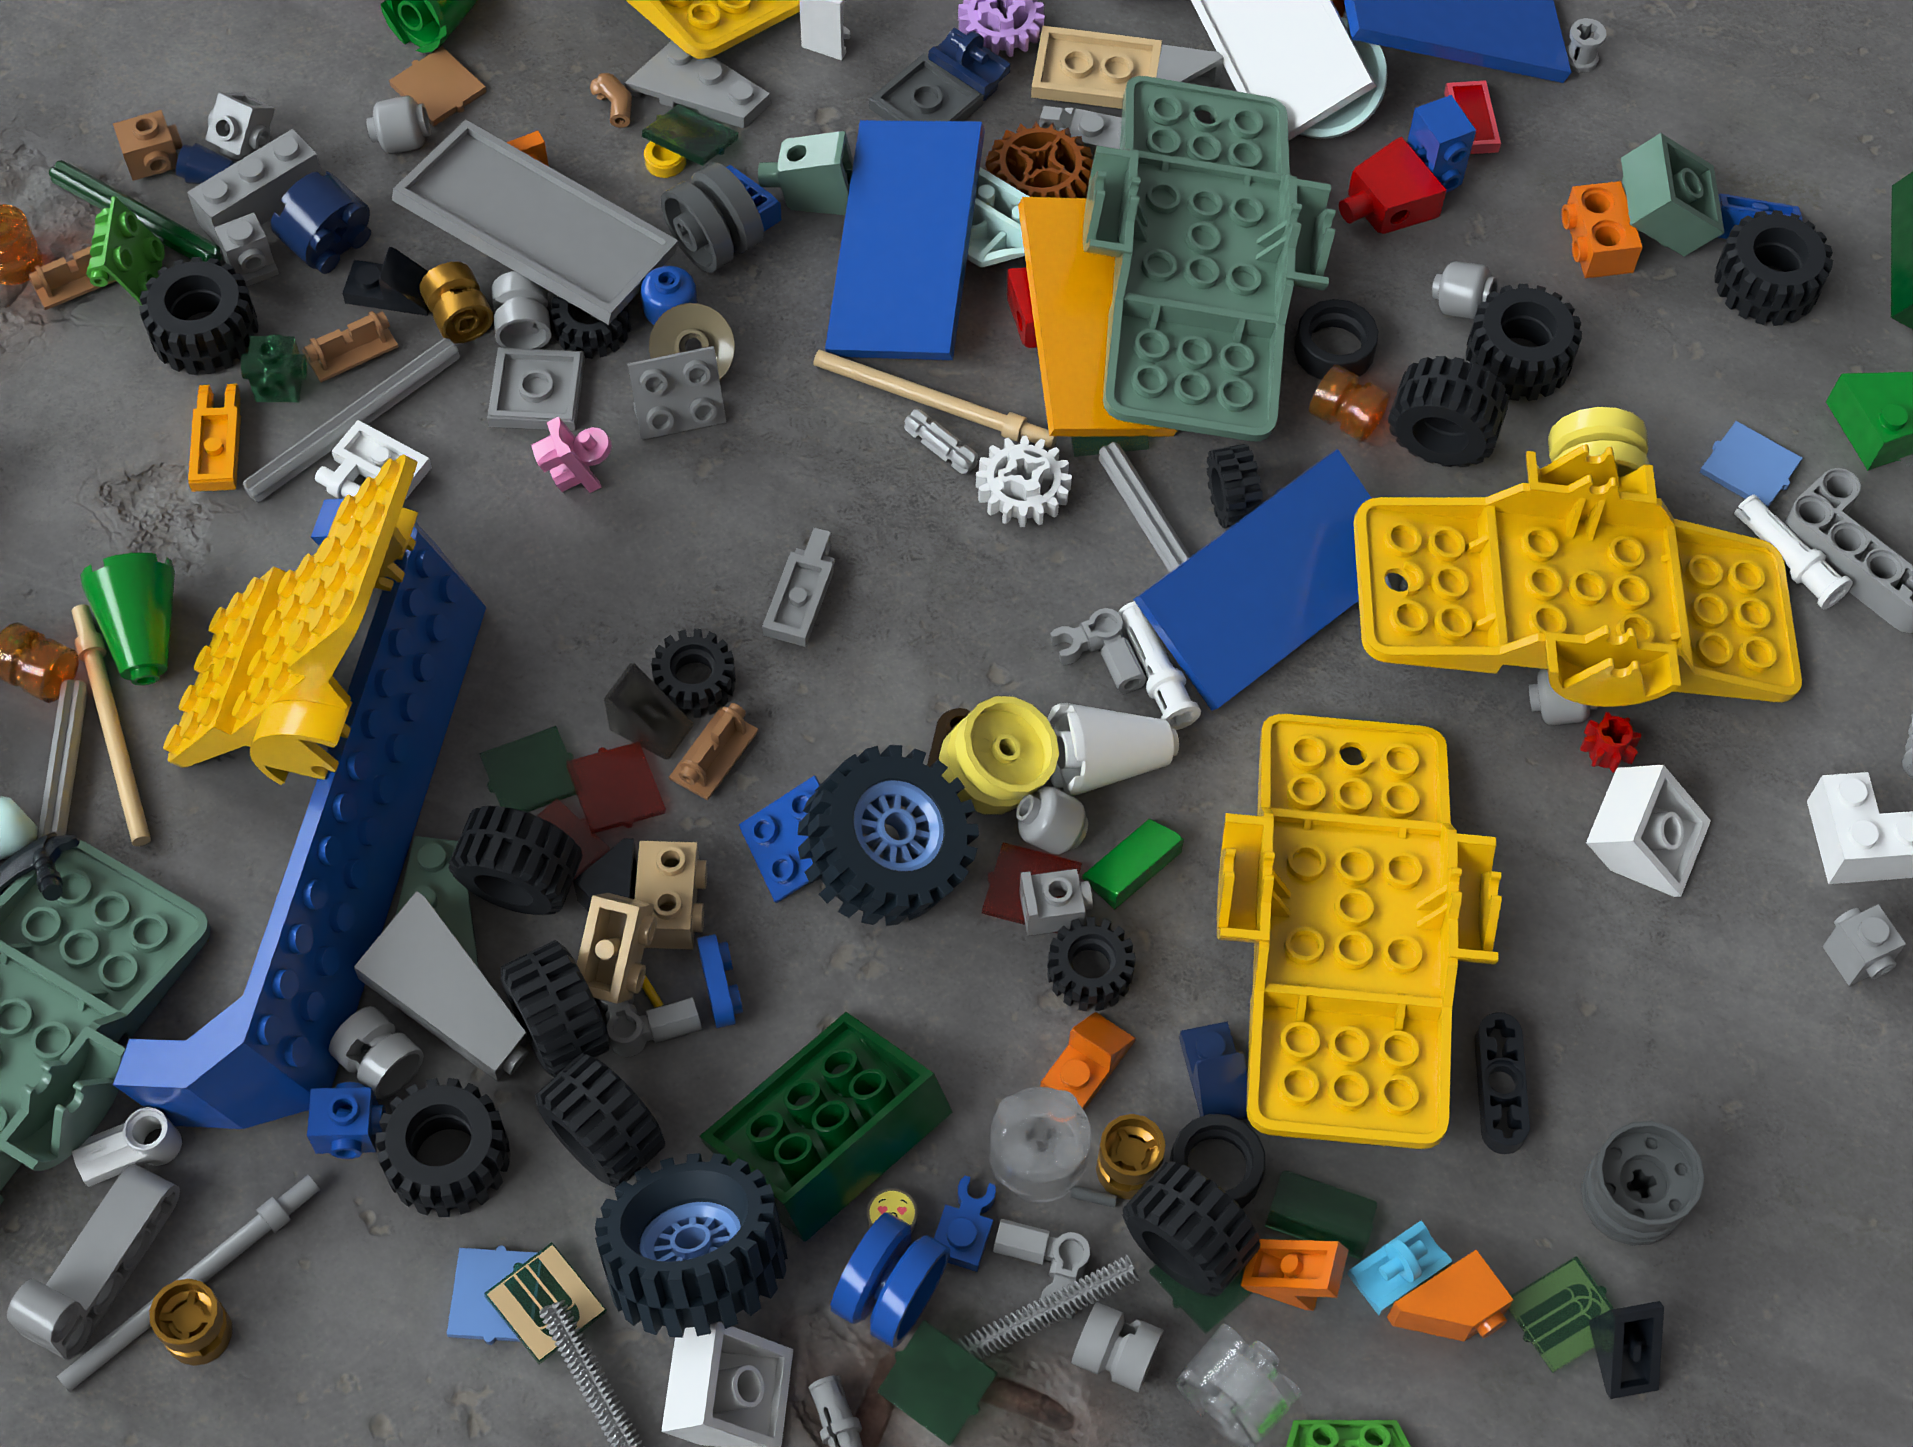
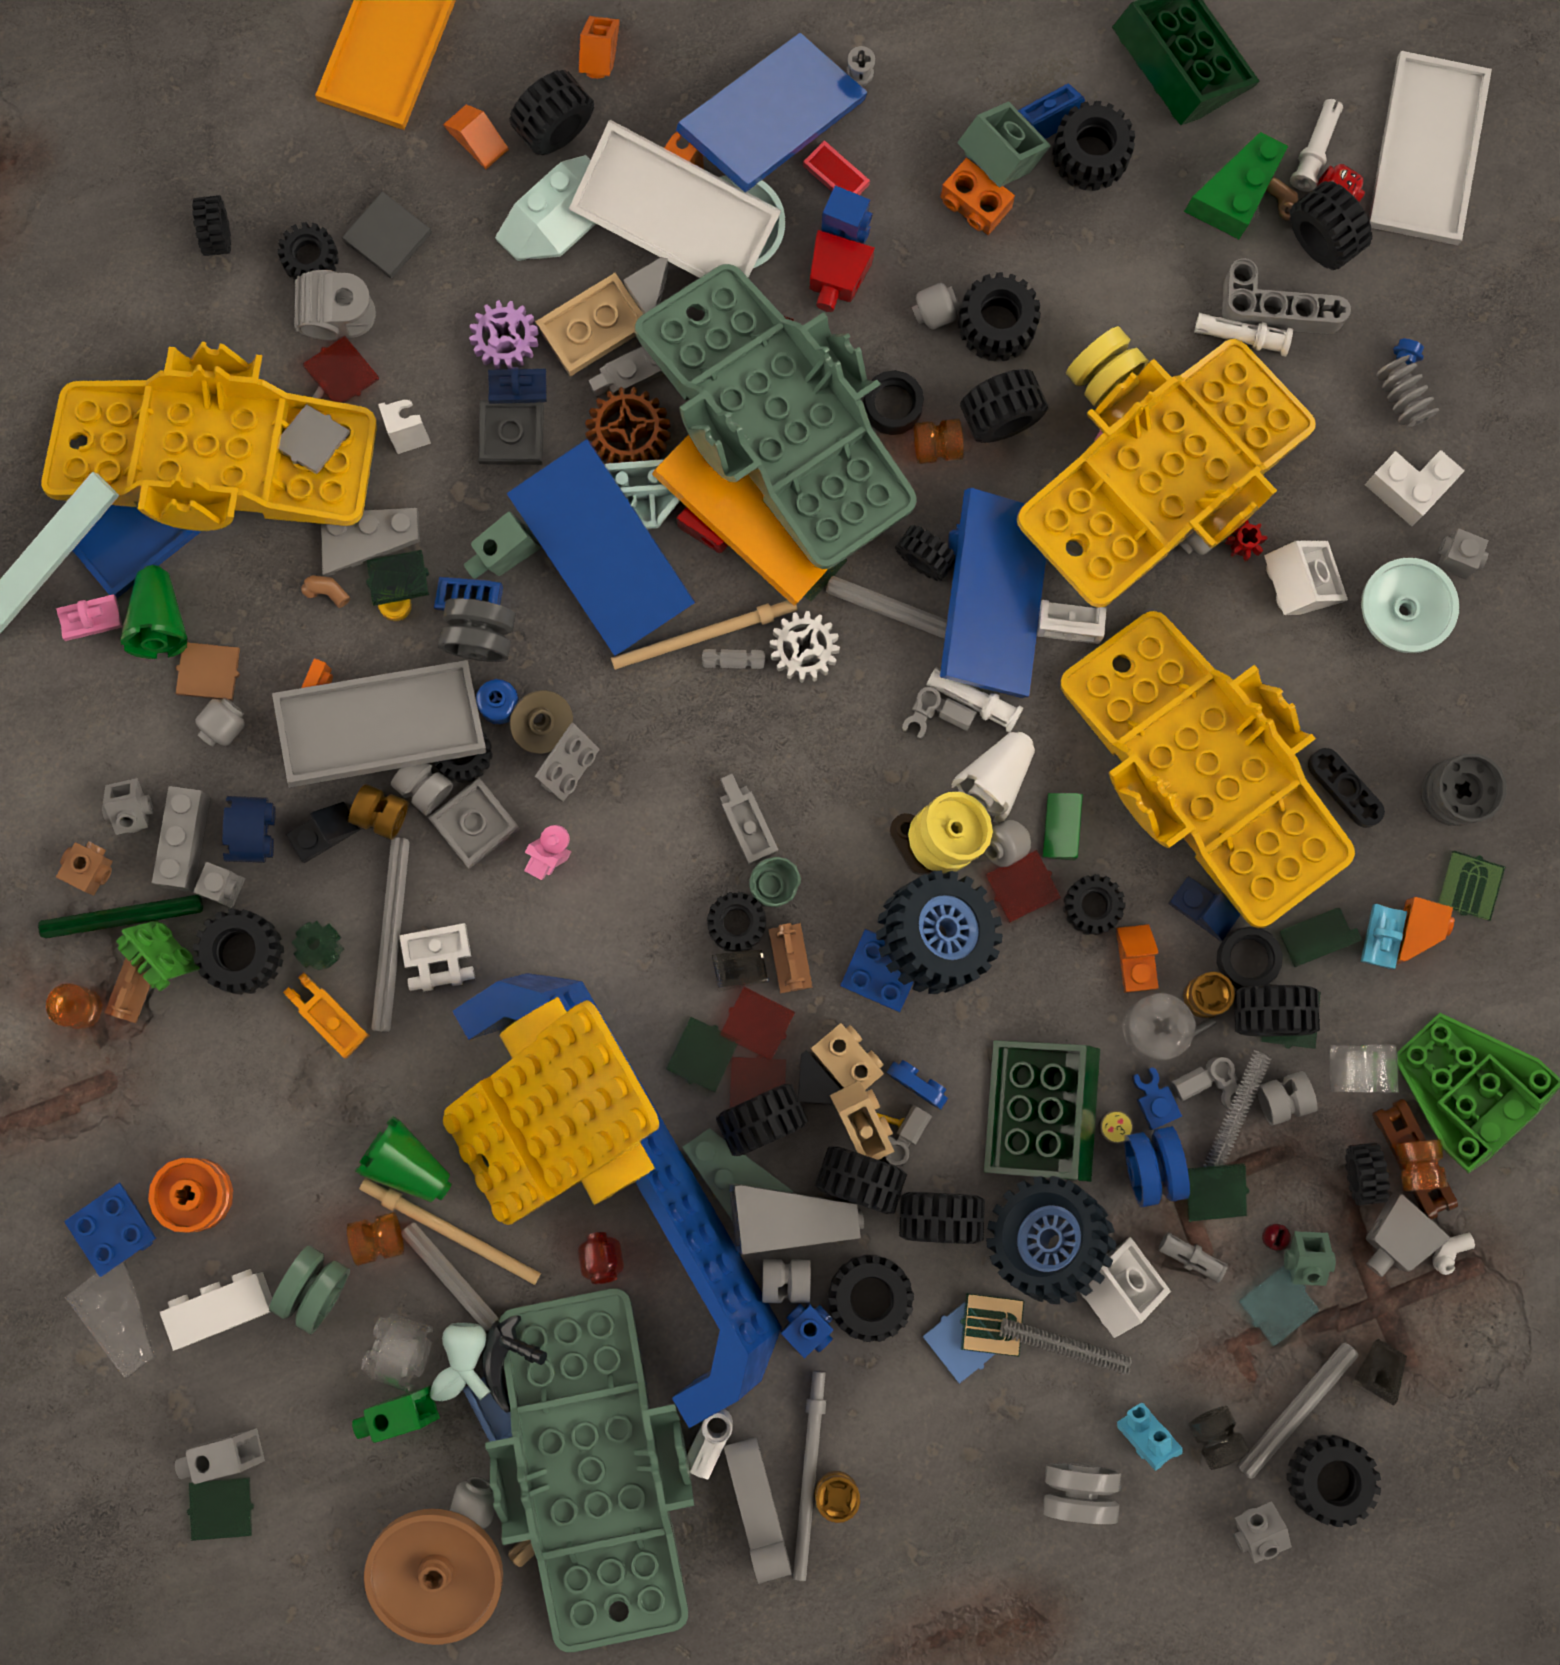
camera: 45 degrees left, 20 degrees up
dark blue cone [176,143,235,185] -> none
medium nougat hinge [302,311,399,383] -> none
light grey brick [1019,869,1093,936] -> none
orange slope [1241,1239,1349,1311] -> none
black slope [1588,1301,1664,1399] -> none
medium blue piece [1699,421,1803,508] -> none
none -> clear red head [578,1232,624,1285]
none -> sand green hair [749,857,801,908]
none -> white hinge [1037,600,1106,644]
none -> light aqua dish [1361,558,1459,653]

